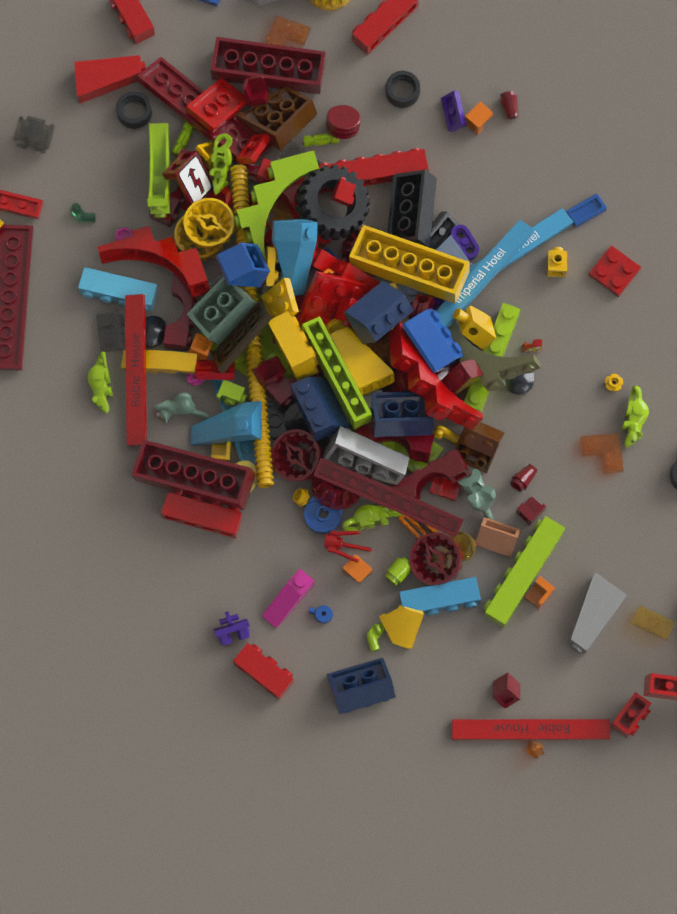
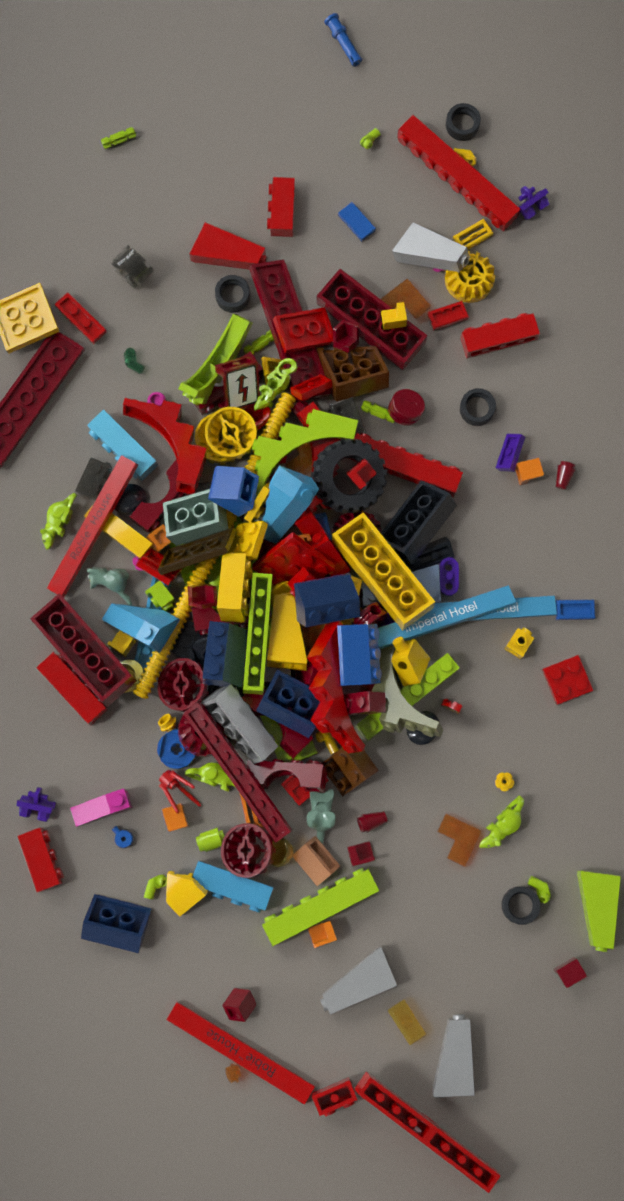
camera: 30 degrees right, 5 degrees up
none -> yellow panel [381,302,407,330]
none -> red plate [427,301,469,331]

